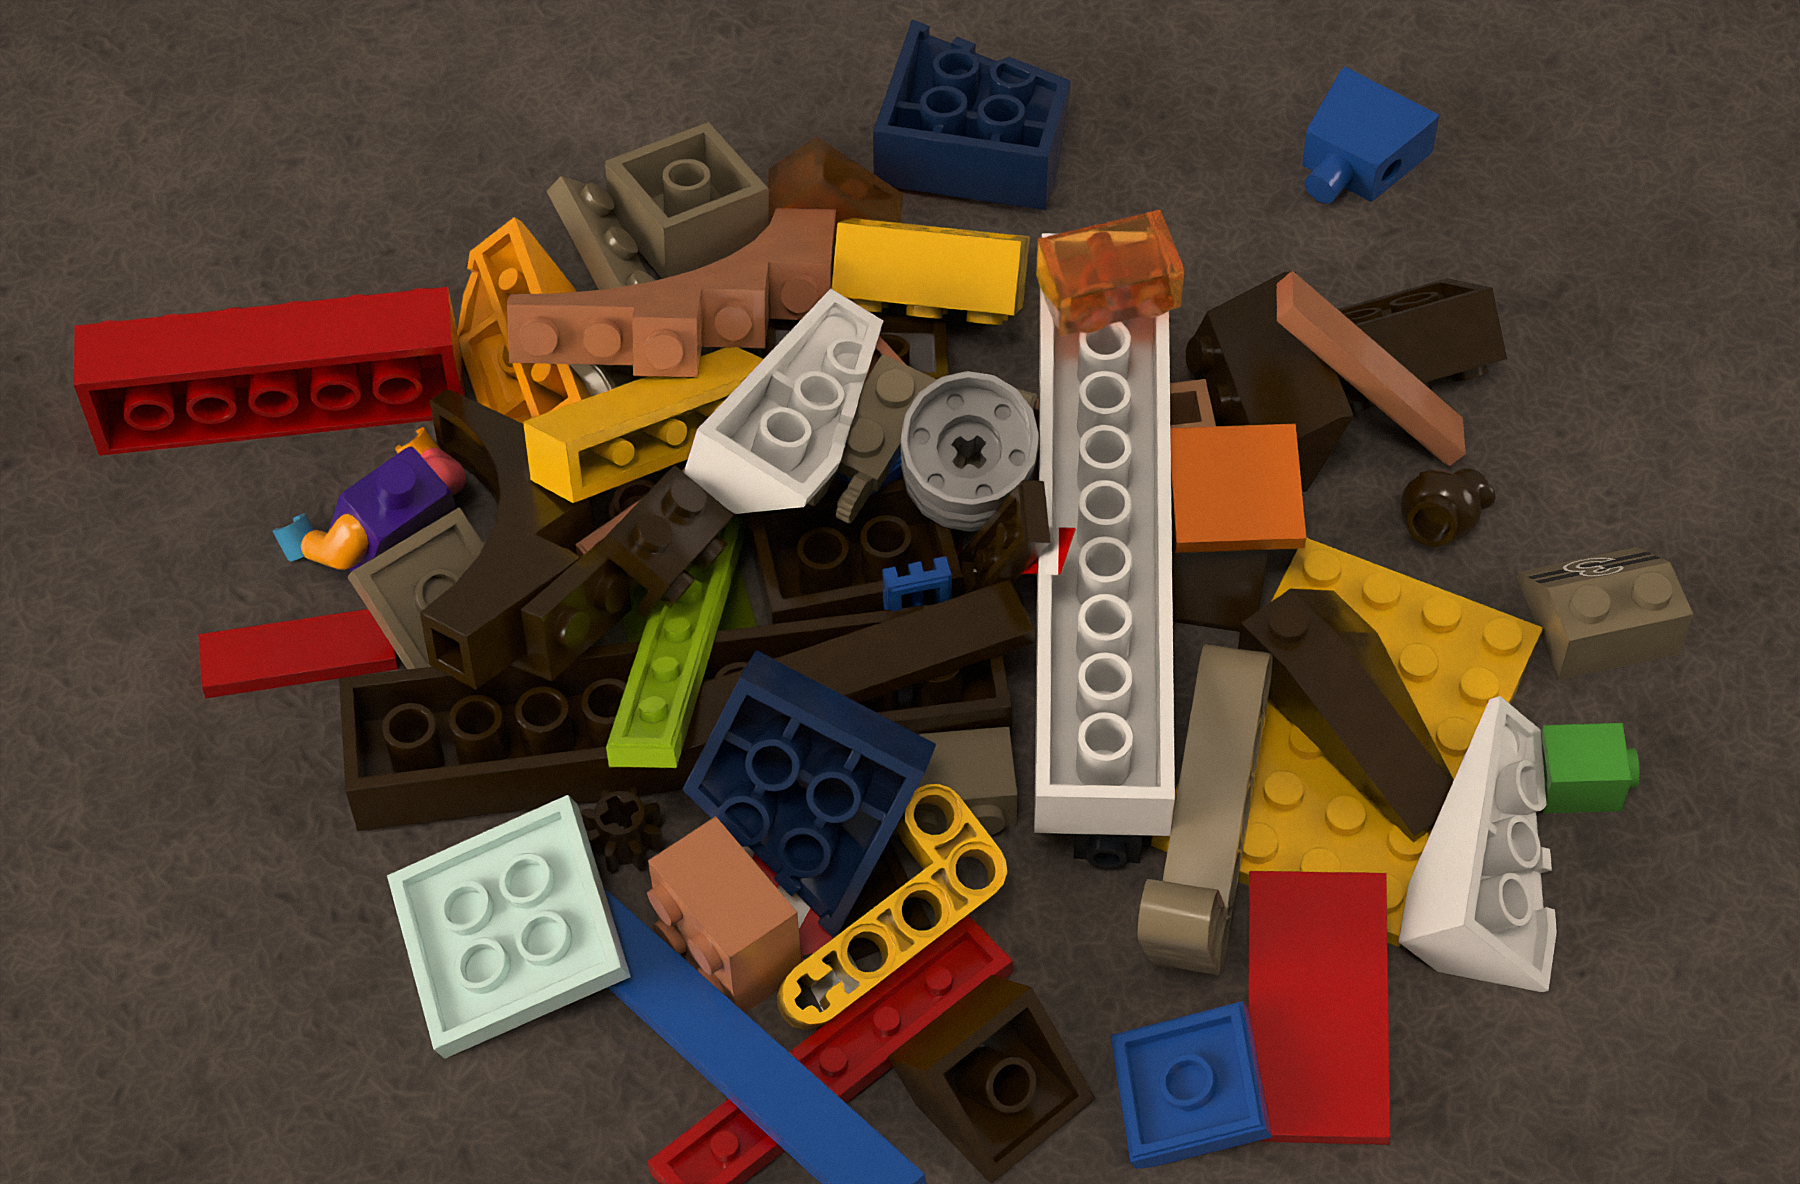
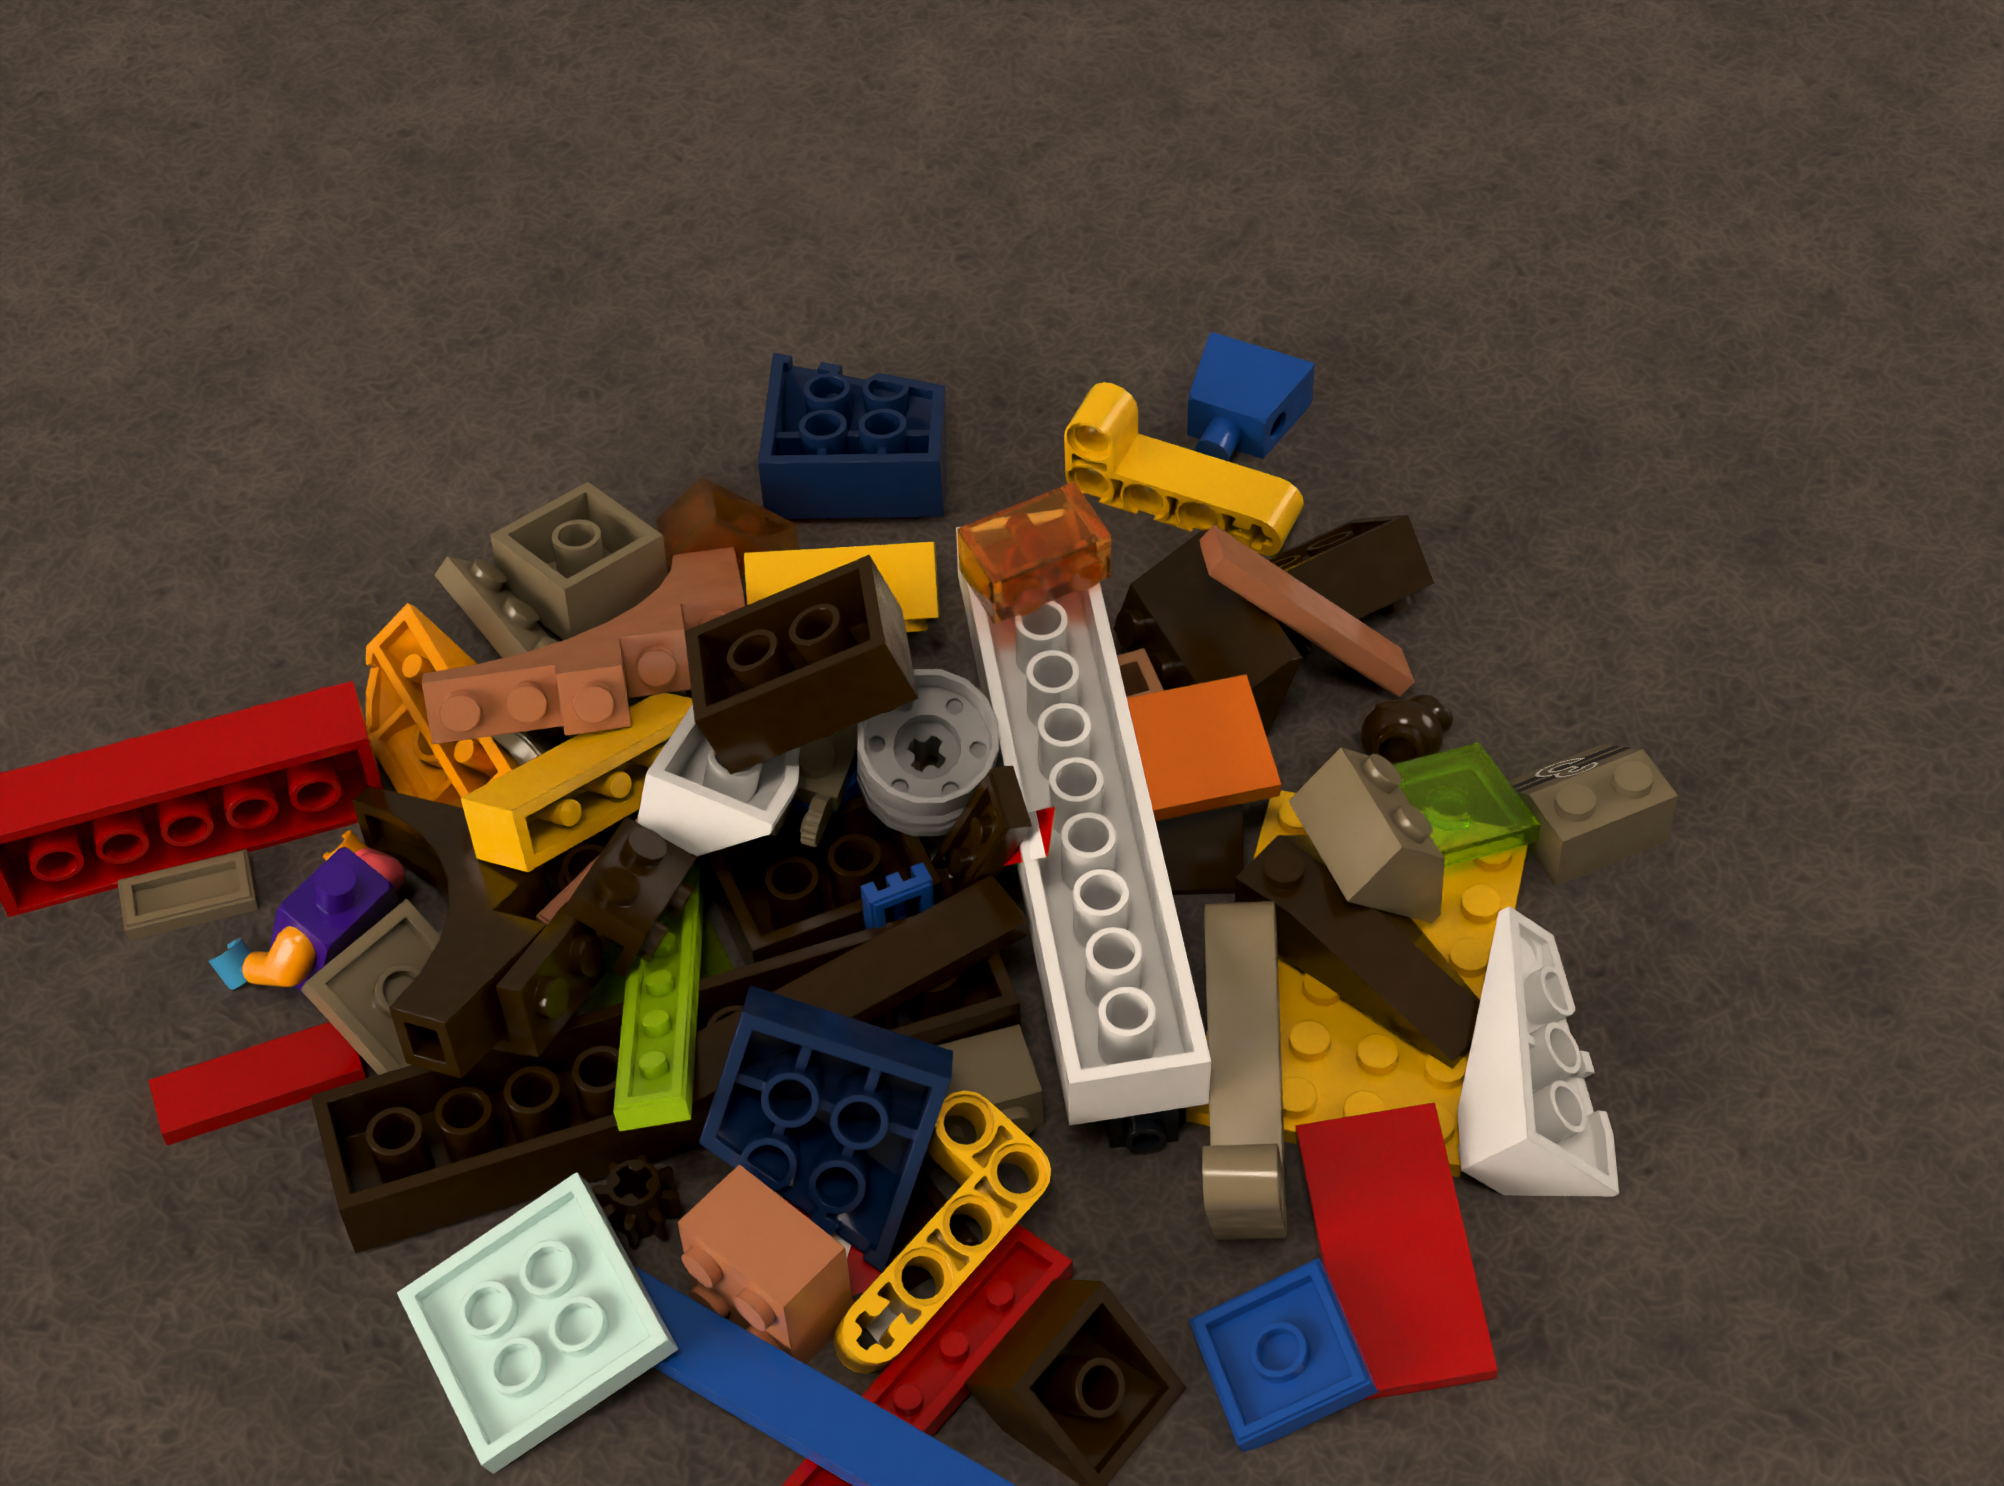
camera: 10 degrees left, 5 degrees down
bright green brick [1541,723,1639,814] -> none
none -> dark tan tile [118,849,259,941]
none -> dark brown brick [685,554,919,775]
none -> yellow beam [1064,382,1304,556]
none -> dark tan slope [1288,747,1445,923]
none -> clear neon green tile [1393,742,1541,867]

